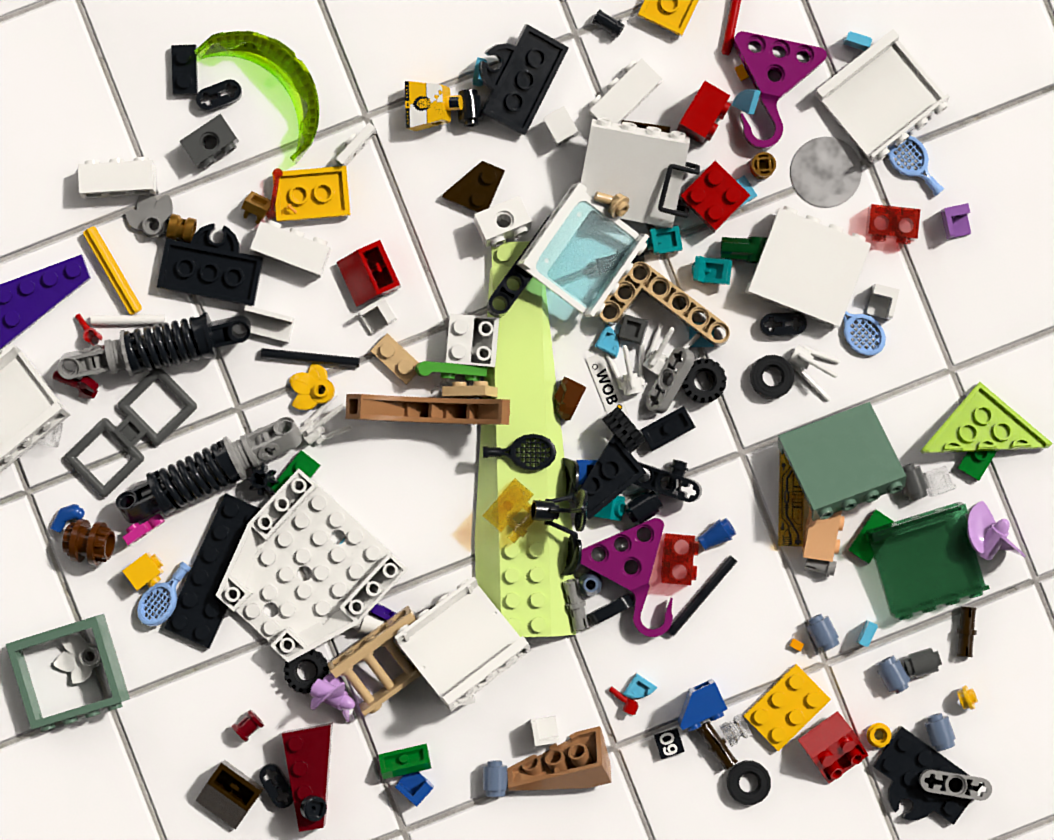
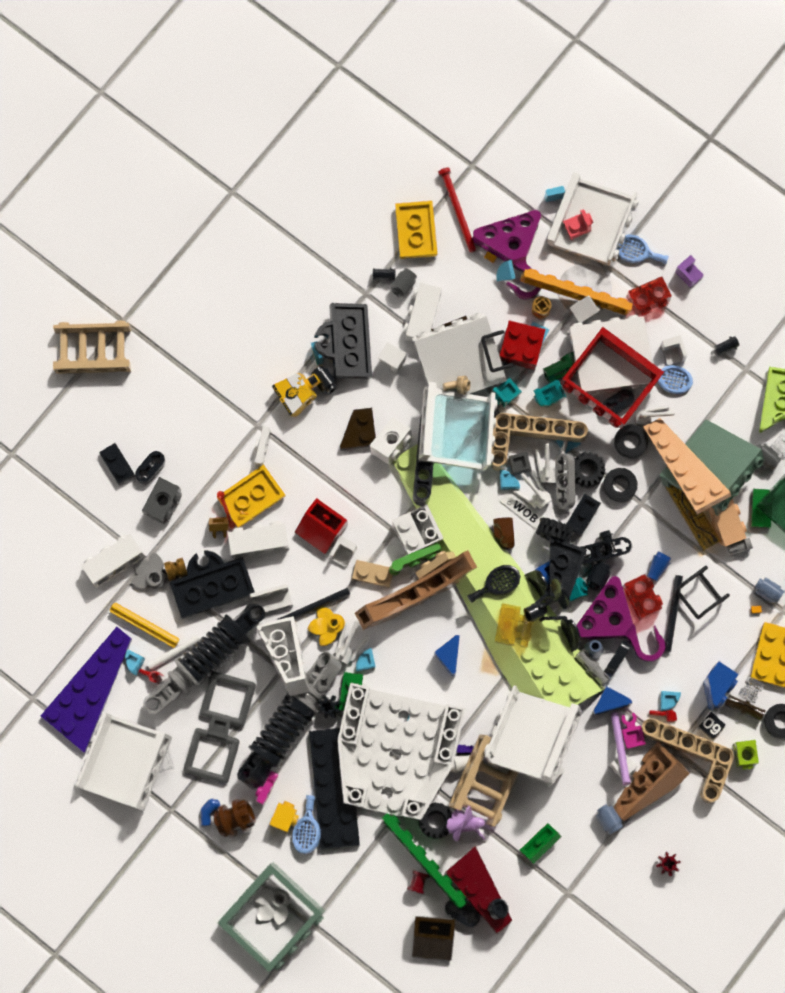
camera: 30 degrees left, 10 degrees down
dark red bar [52,370,99,399] -> none
clear neon green windscreen [194,31,319,164] -> none
blue panel [395,772,434,807] -> none
red brick [677,81,731,144] -> none
none -> medium azure tile [125,649,145,675]
none -> white wedge [256,616,309,696]
none -> medium azure tile [356,648,376,672]
none -> green plate [382,813,466,910]
none -> dark grey brick [390,268,417,297]
none -> blue slope [434,635,460,676]
none -> light orange plate [520,269,633,315]
none -> red window [560,327,664,429]
none -> coral bracket [563,209,593,240]
none -> white panel [570,296,601,323]
none -> blue slope [592,686,632,716]
none -> black tyre [603,468,638,502]
none -> lavender bar [611,712,631,786]
none -> dark pink plate [621,713,646,749]
none -> tan beam [641,718,734,803]
none -> light nougat wing [643,418,731,514]
none -> black piece [675,566,730,620]
none -> black pin [714,336,740,357]
none -> lime brick [733,740,759,770]

